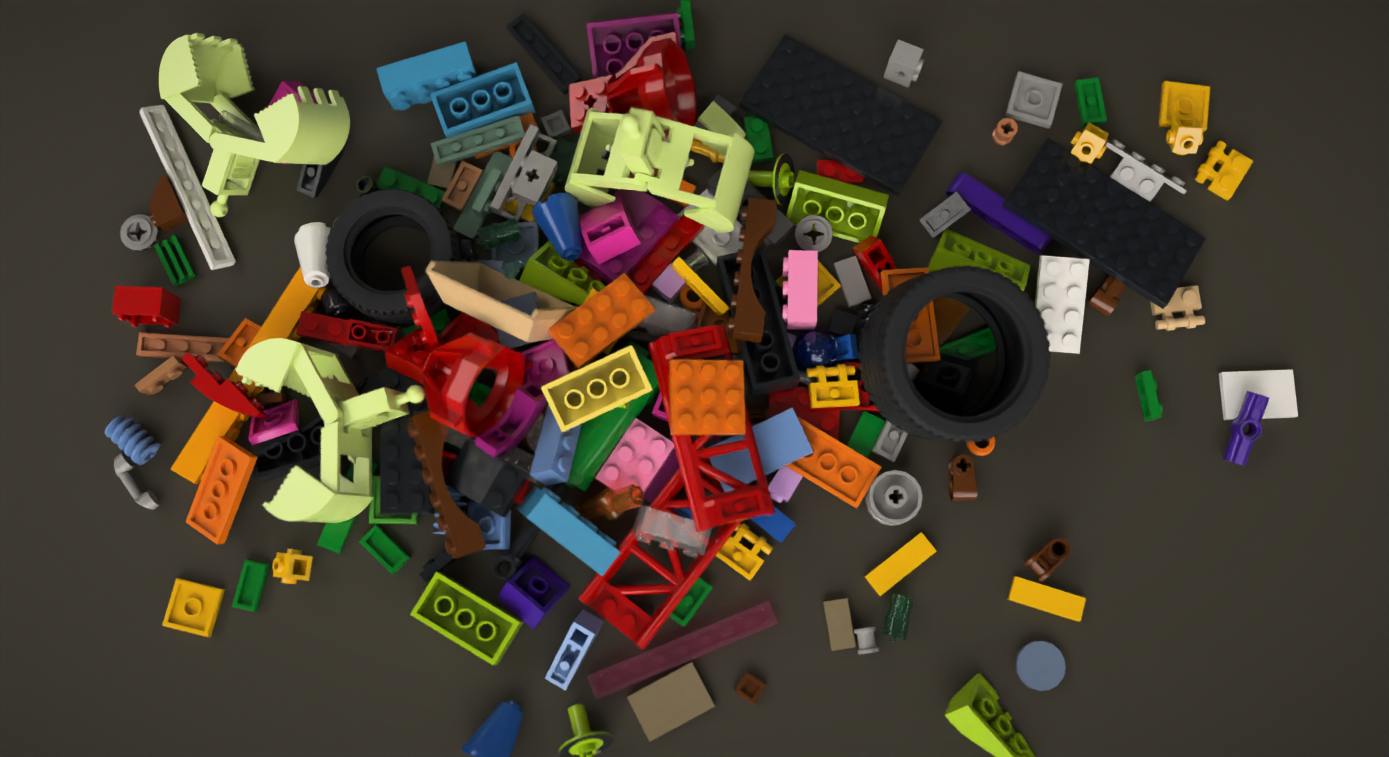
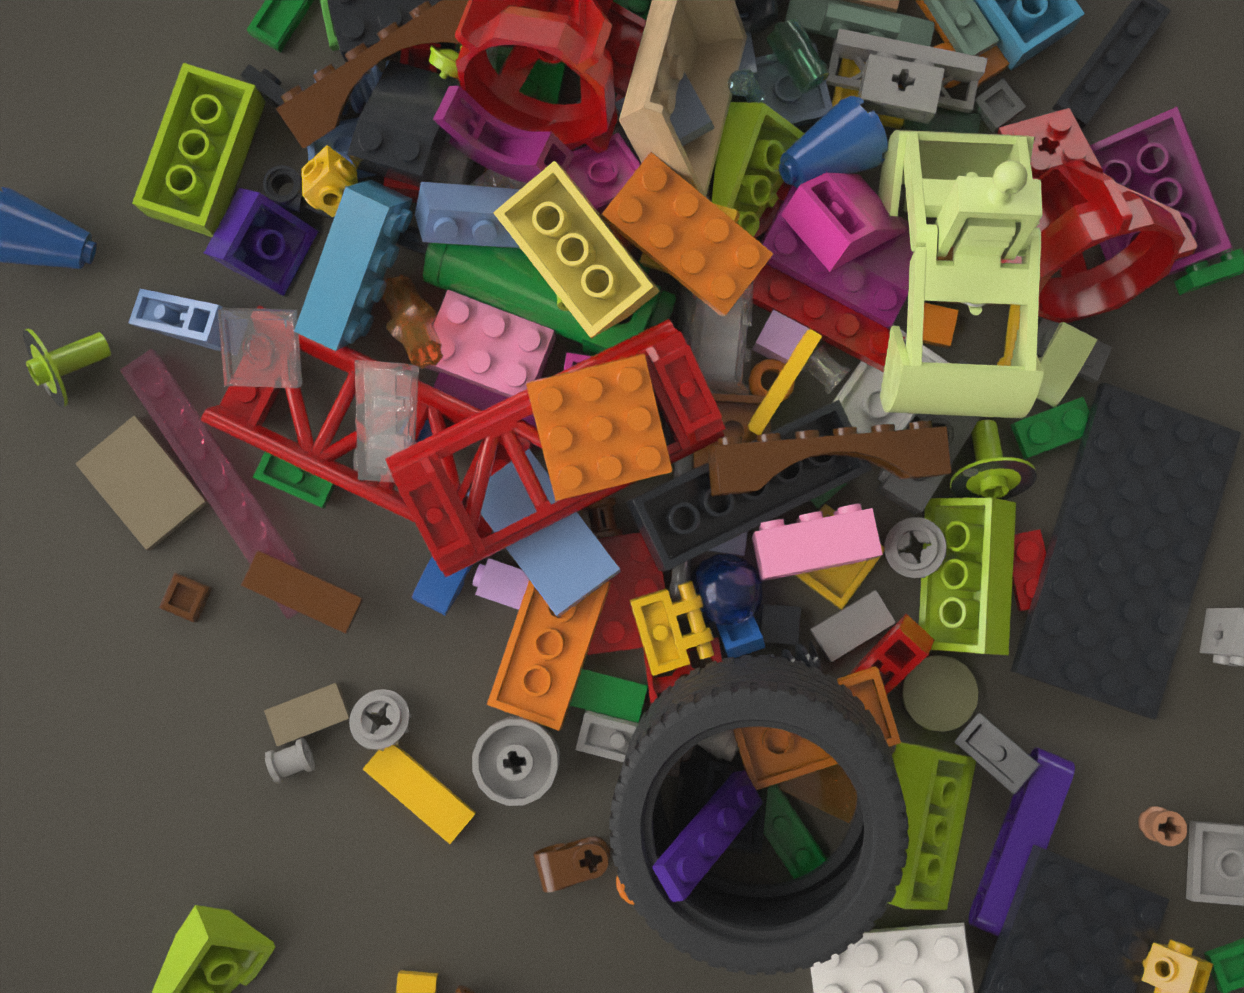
camera: 70 degrees right, 5 degrees up
yellow plate [716,523,774,581] -> none
clear green piece [882,593,914,642] -> none
none -> clear tile [218,307,302,388]
none -> reddish brown tile [241,550,364,634]
none -> yellow brick [301,145,358,218]
none -> light grey gear [349,689,412,751]
none -> lime hat [429,45,462,80]
none -> dark purple plate [652,770,763,902]
none -> olive tile [900,655,979,732]

